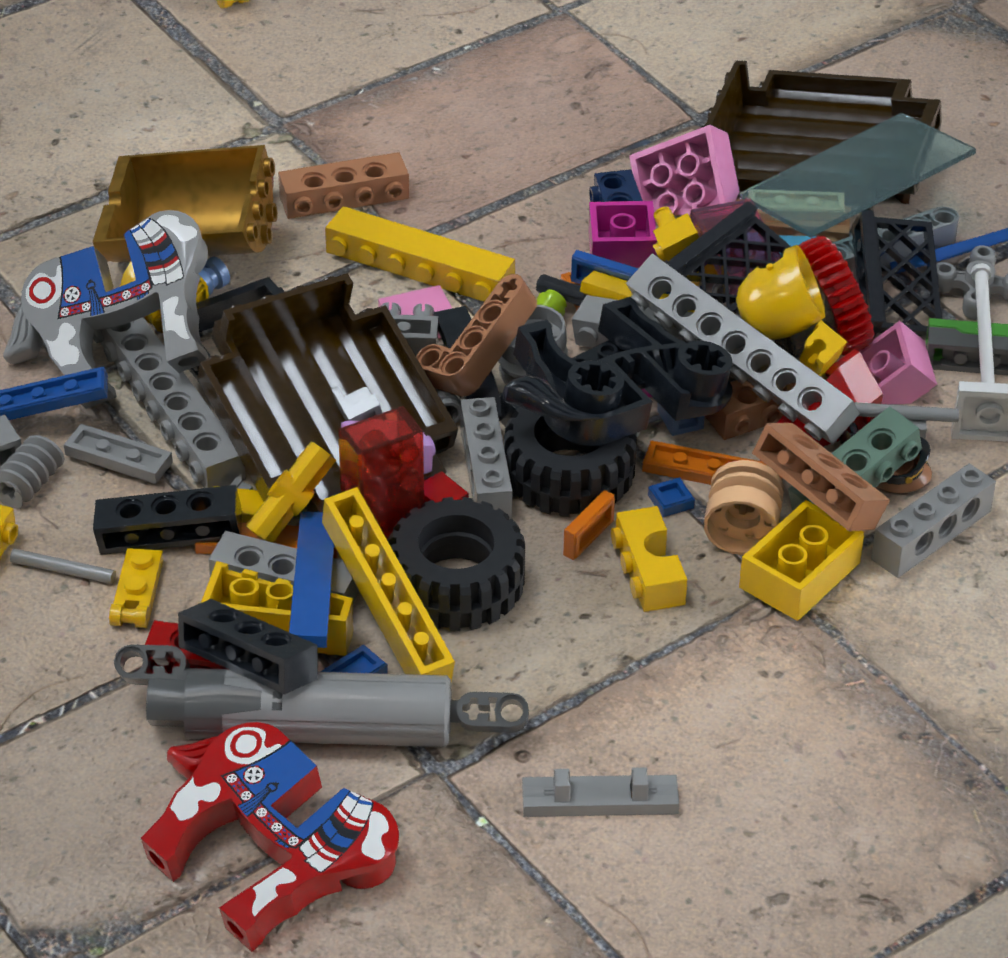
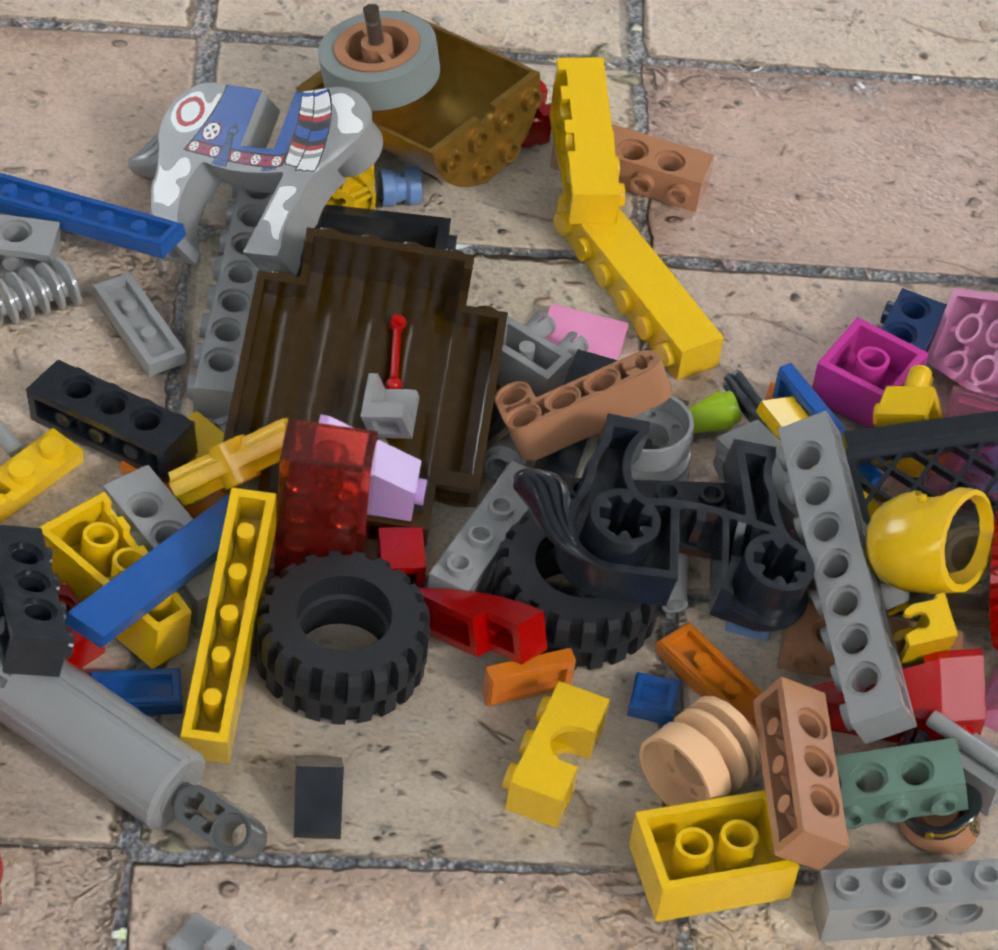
camera: 30 degrees right, 5 degrees up
none -> black slope [294,756,344,839]
none -> wheel [318,4,440,111]
none -> red hinge [385,314,407,389]
none -> red slope [419,588,548,665]
none -> yellow wedge [549,57,625,224]

